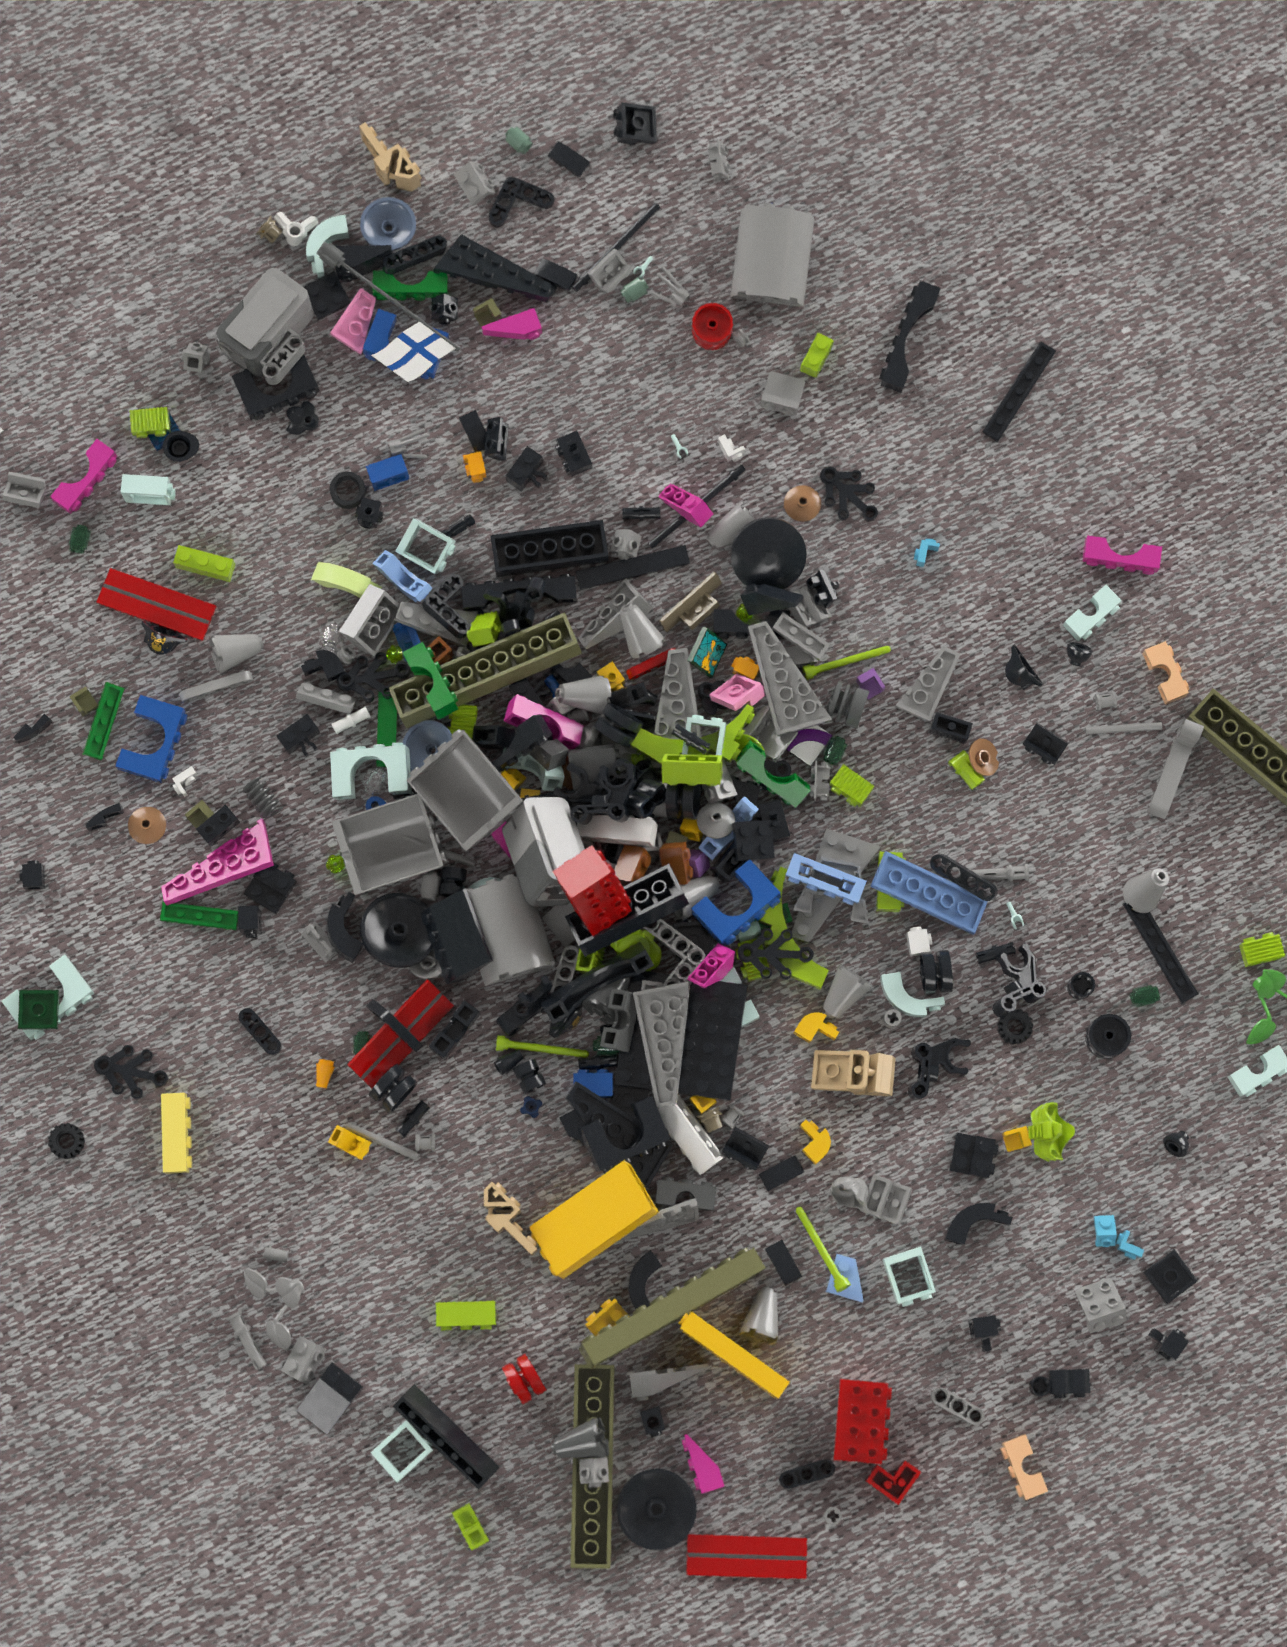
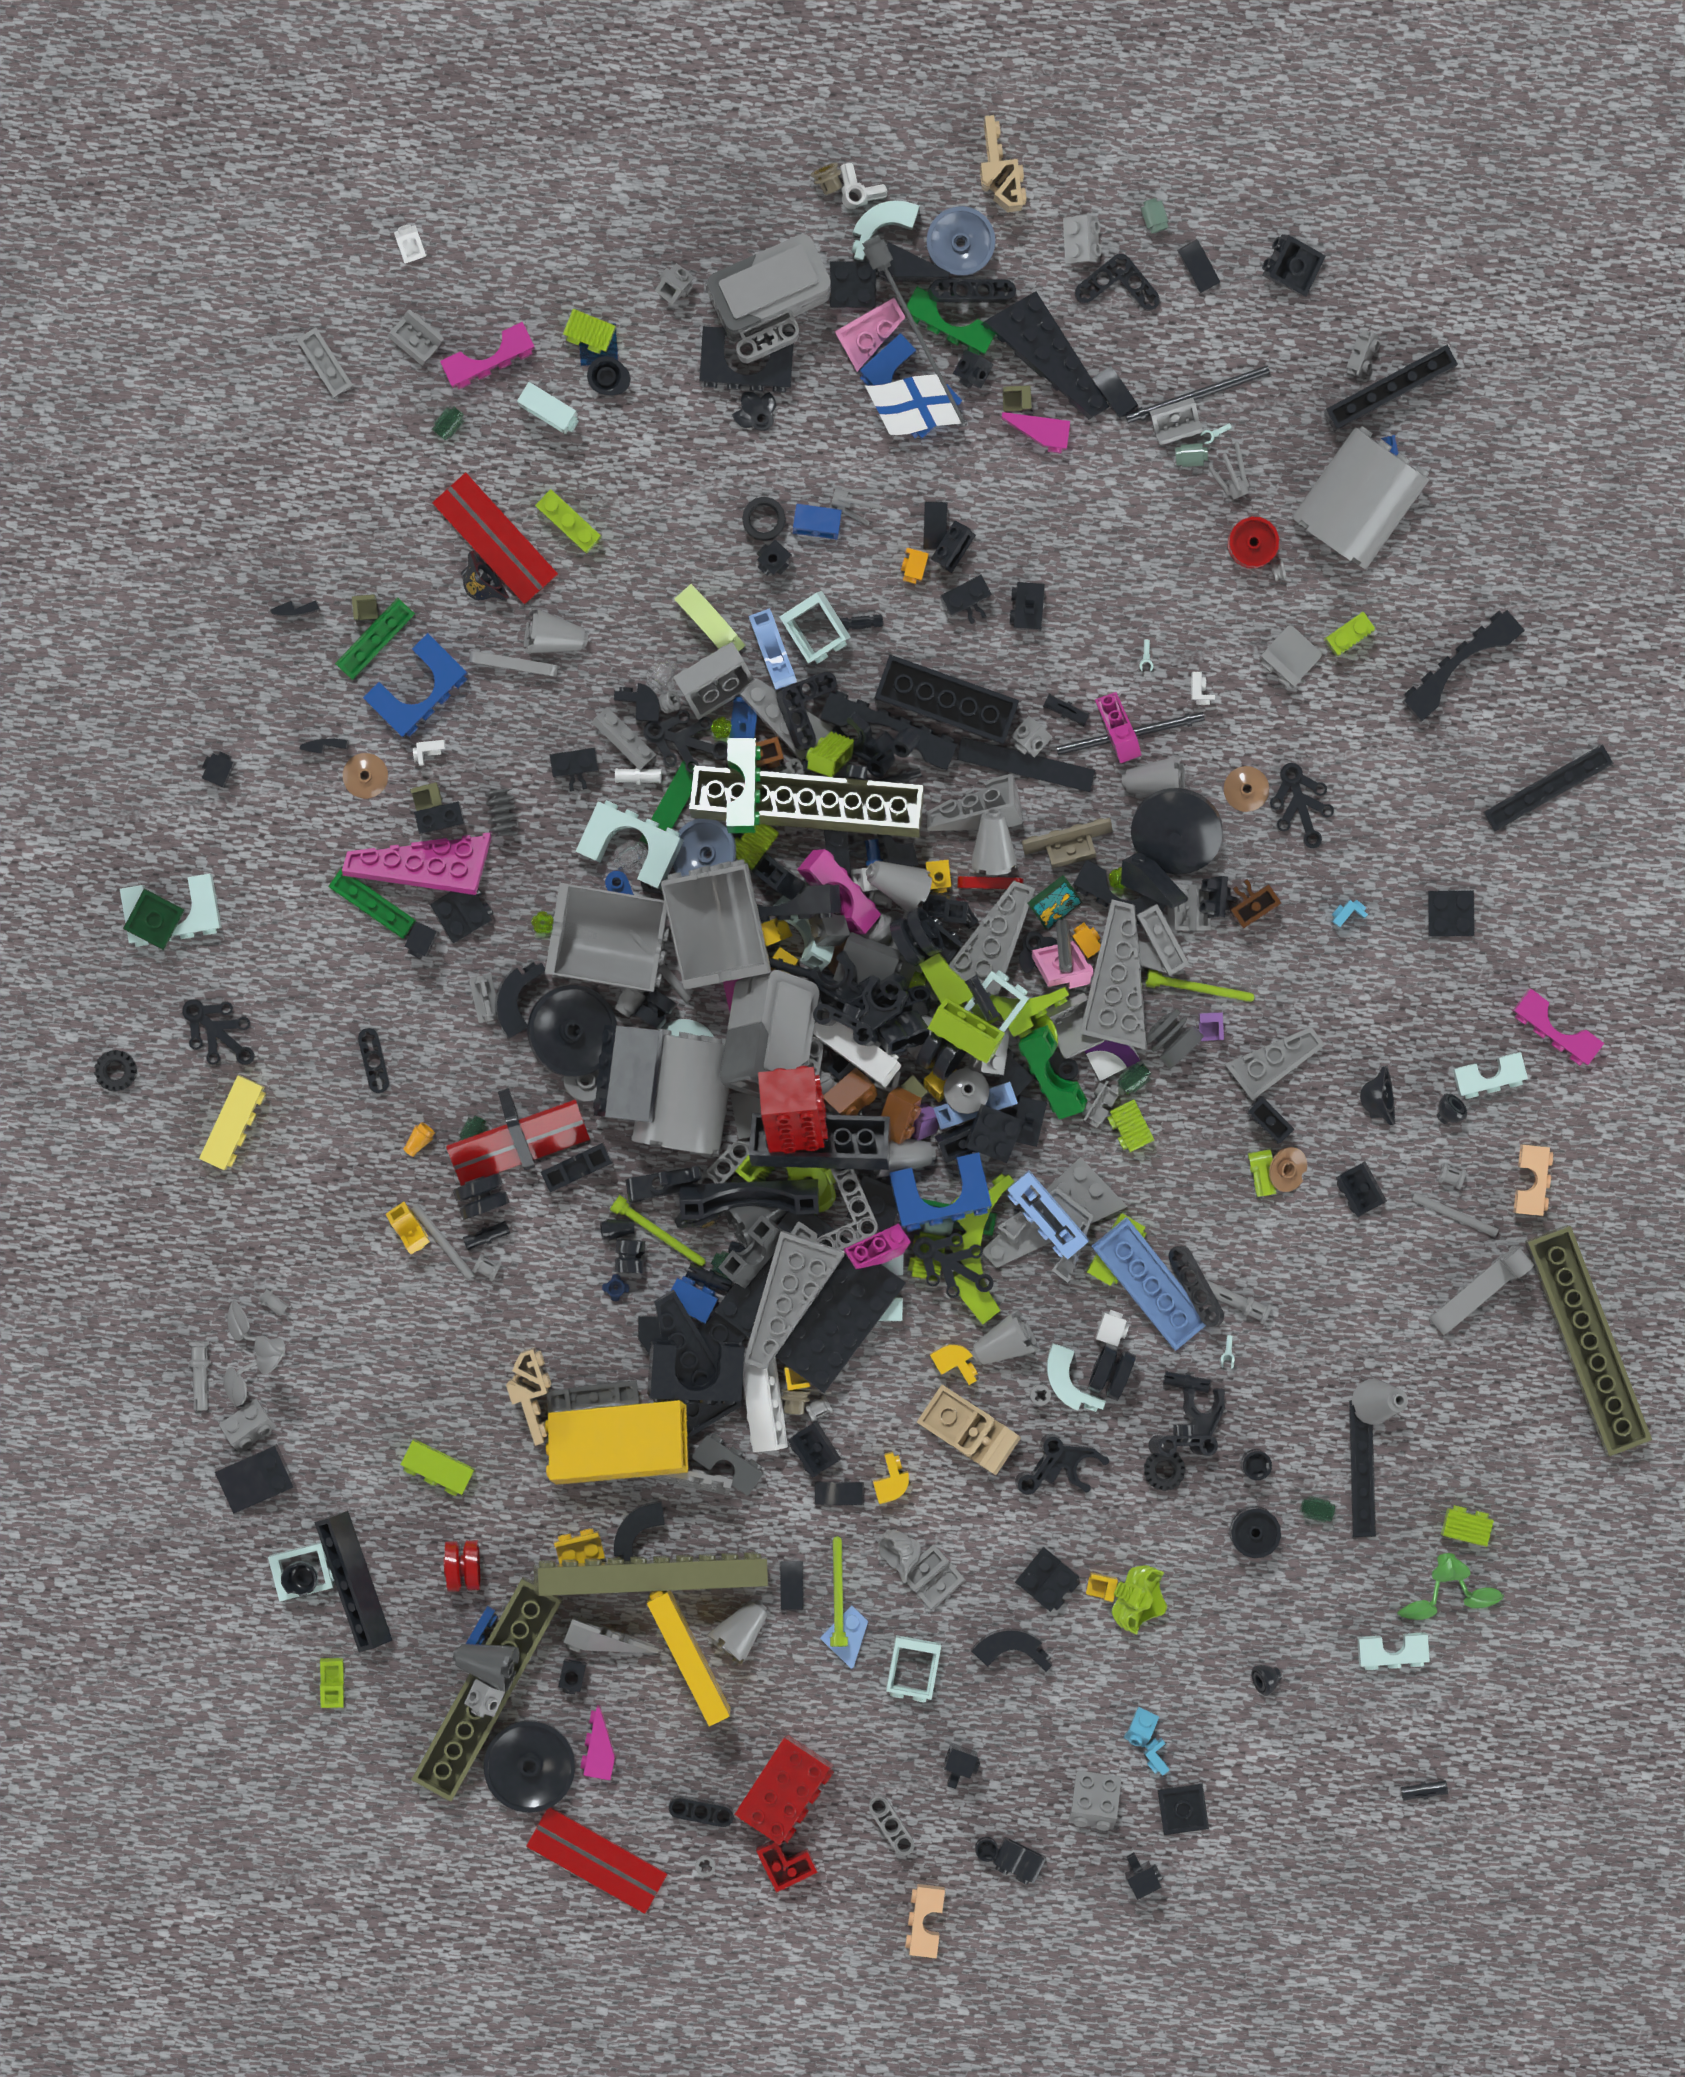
camera: 35 degrees right, 10 degrees up
none -> black hair [281,1561,318,1596]
none -> blue plate [466,1606,497,1645]
none -> dark grey slope [546,1380,640,1413]
none -> dark grey axle [1056,919,1072,973]
none -> reddish brown brick [1229,879,1281,929]
none -> black brick [1324,344,1458,432]
none -> black plate [1428,890,1474,937]

